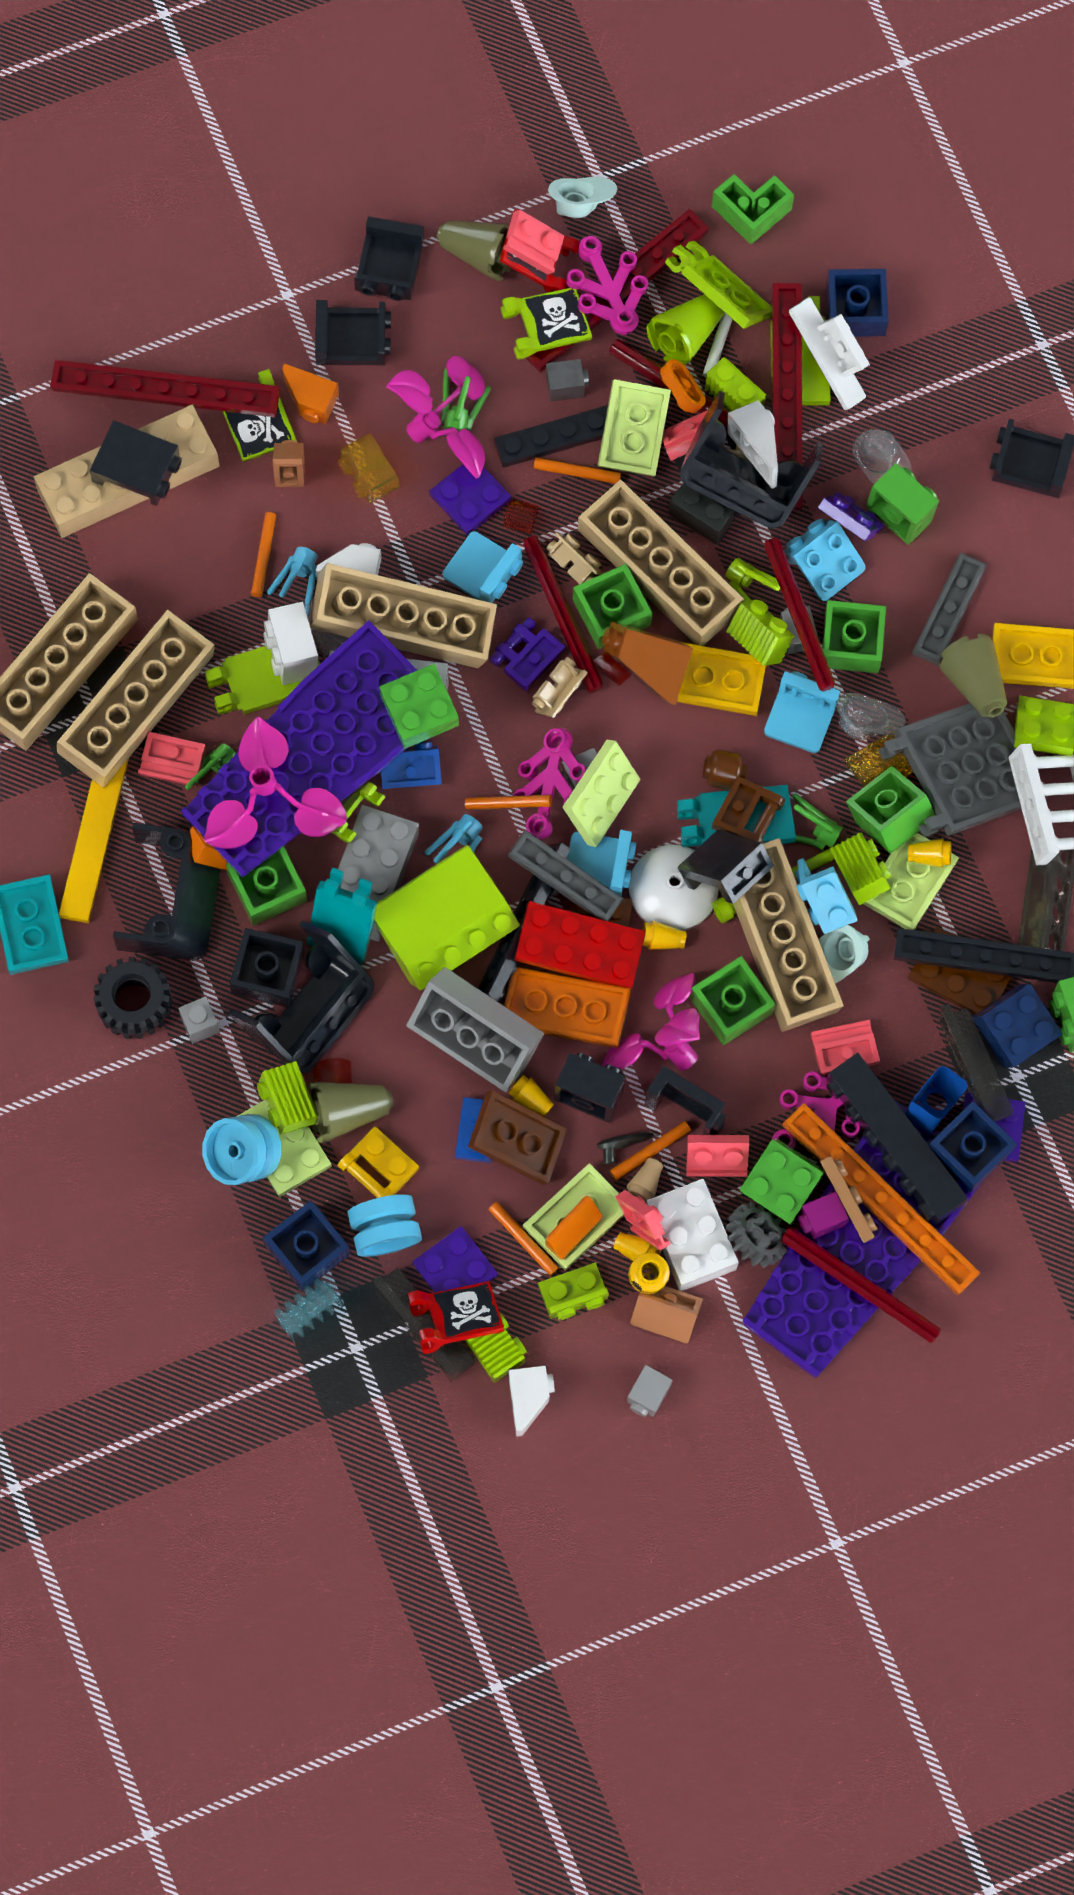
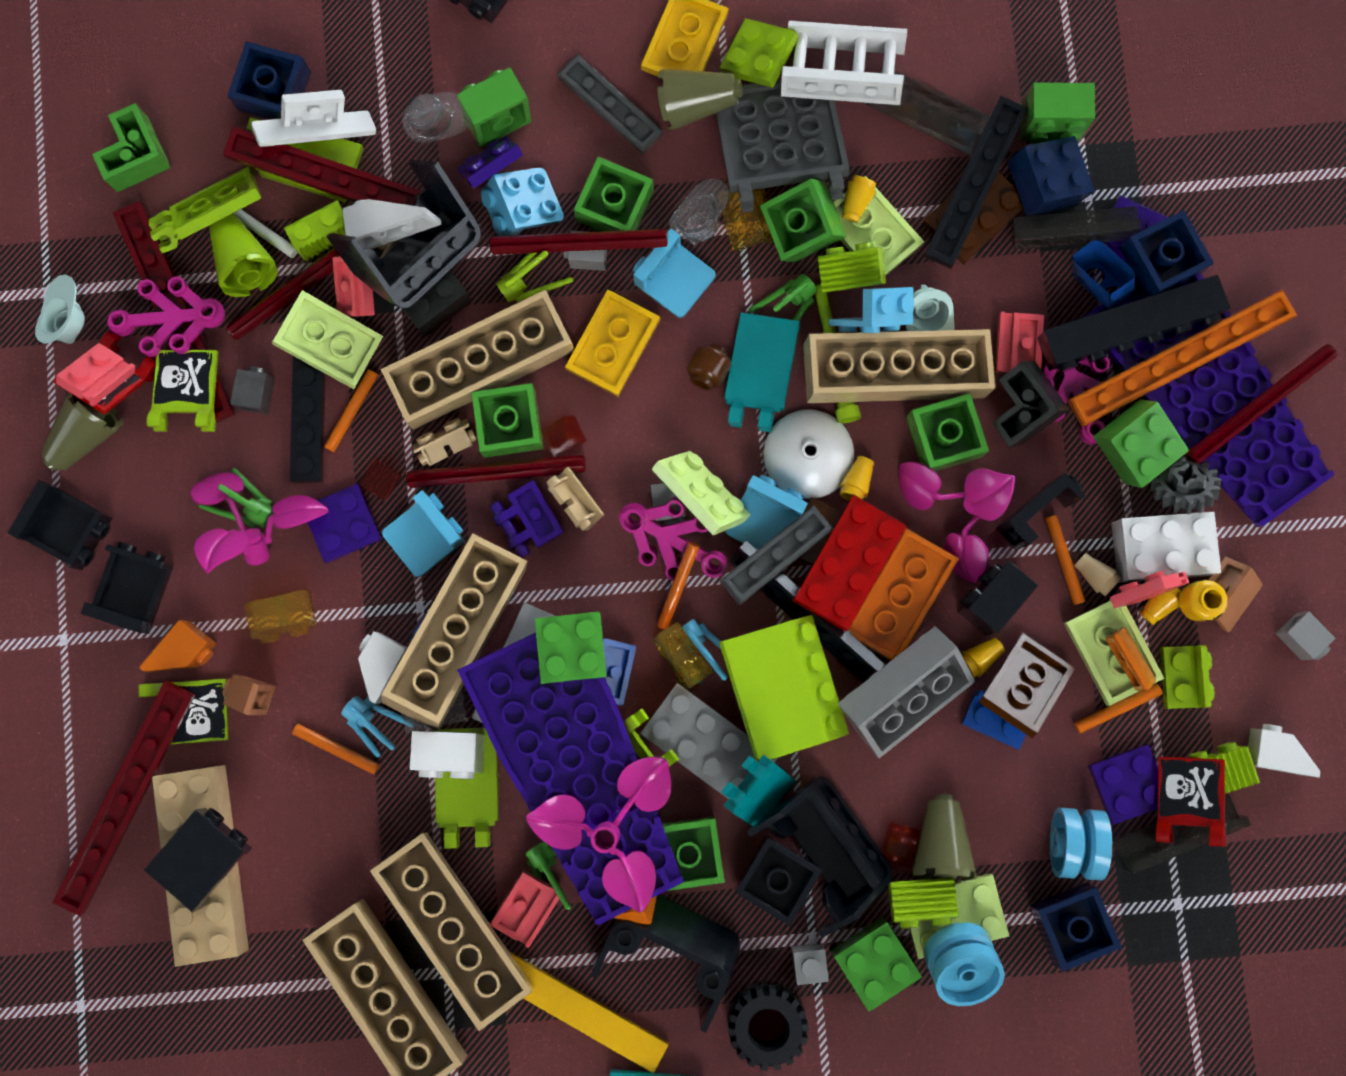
camera: 65 degrees left, 10 degrees up
clear light blue piece [274,1278,344,1343] -> none
yellow plate [337,1126,419,1198] -> none
pearl dark grey bar [596,1132,654,1164] -> none
dark orange slope [602,621,693,705] -> none
orange plate [660,359,706,413] -> none
black panel [677,830,774,904] -> none
coral plate [686,1135,749,1177] -> none
reddish brown plate [711,777,785,844] -> none
lime brick [727,600,795,666] -> none
magenta brick [798,1191,849,1239] -> none
medium nougat plate [820,1155,877,1243] -> none
none -> clear yellow bracket [652,621,713,690]
none -> bright green brick [830,917,922,1012]
none -> pearl dark grey brick [992,361,1070,448]

